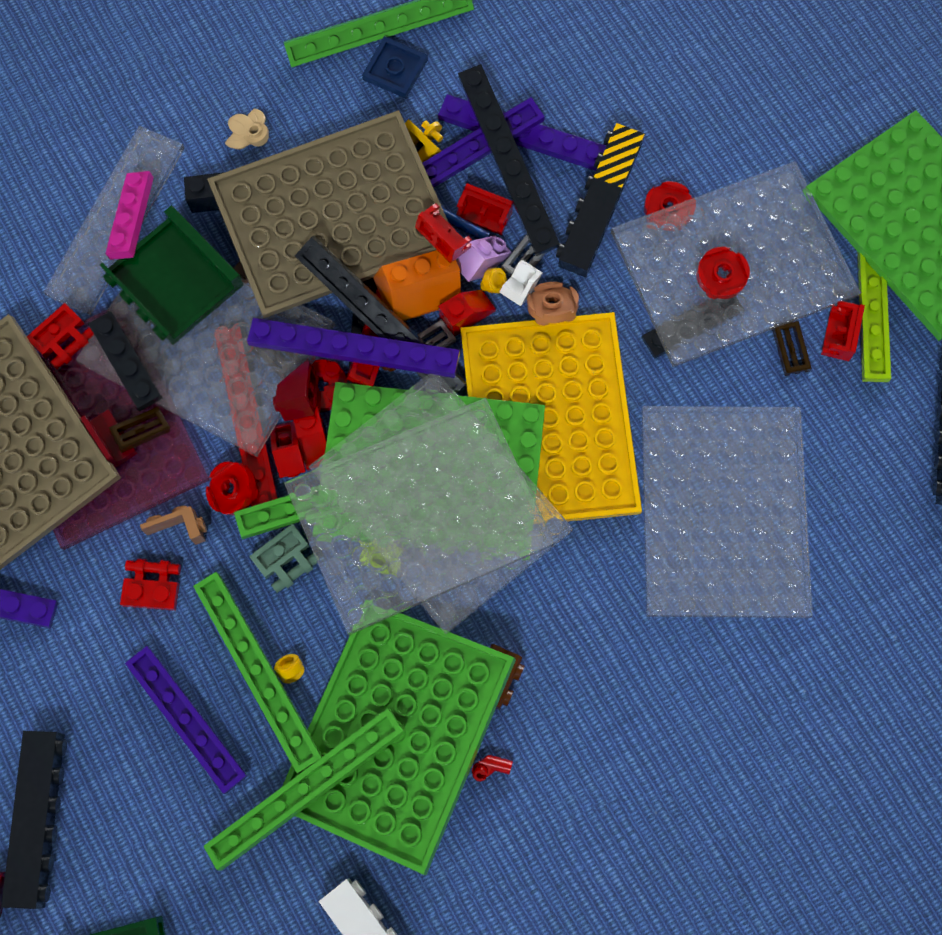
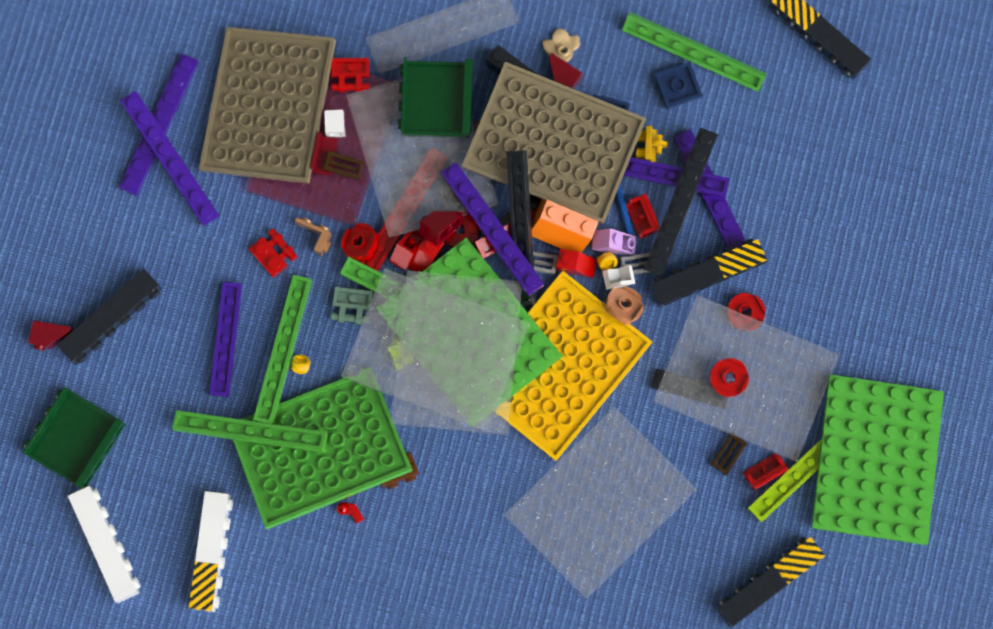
camera: 45 degrees right, 5 degrees up
black plate [88,311,163,411] -> none
dark pink plate [105,171,154,260] -> none
red hinge [415,203,472,263] -> none
none -> white panel [324,110,346,137]
none -> dark red slope [549,52,583,89]

